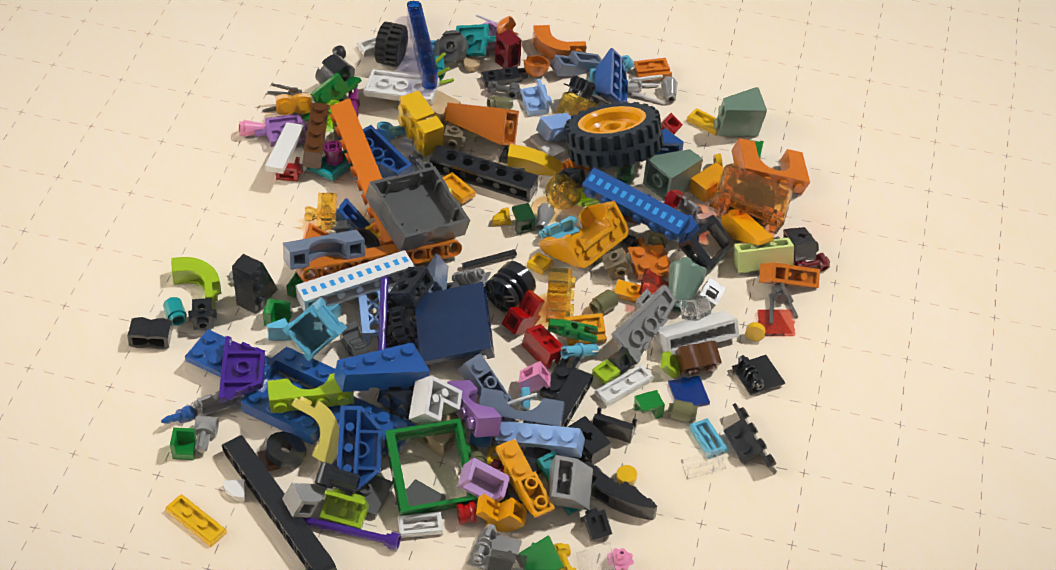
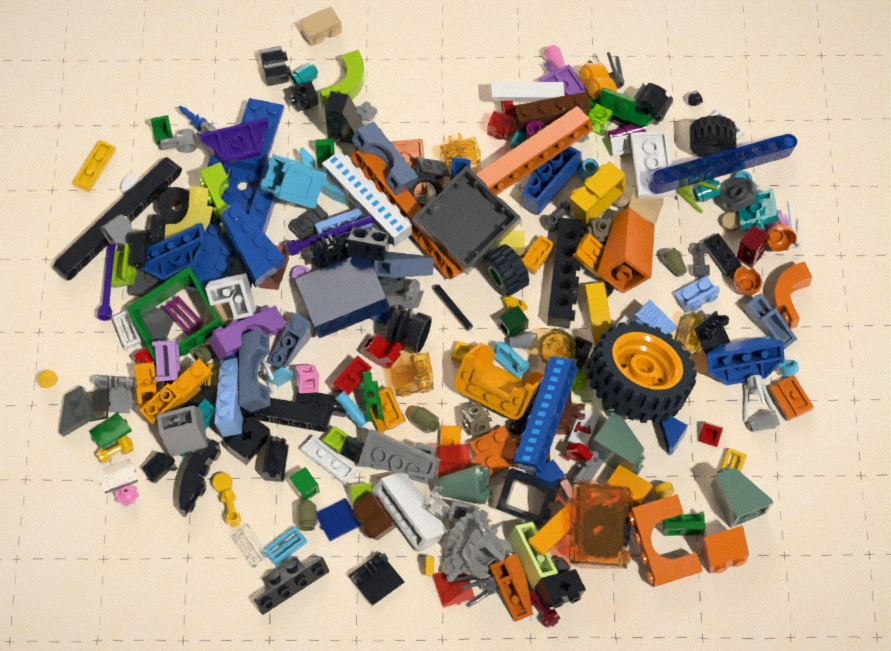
camera: 80 degrees right, 15 degrees up
none -> black hinge [148,214,171,247]
none -> magenta tile [163,296,203,336]
none -> yellow bar [221,490,242,528]
none -> tan brick [300,6,342,46]
none -> light grey piece [444,509,514,582]
none -> black wheel [484,244,530,297]
none -> clear red brick [487,111,516,141]
none -> light orange plate [573,233,605,278]
none -> white tile [610,134,631,156]
none -> orange slope [700,525,749,574]

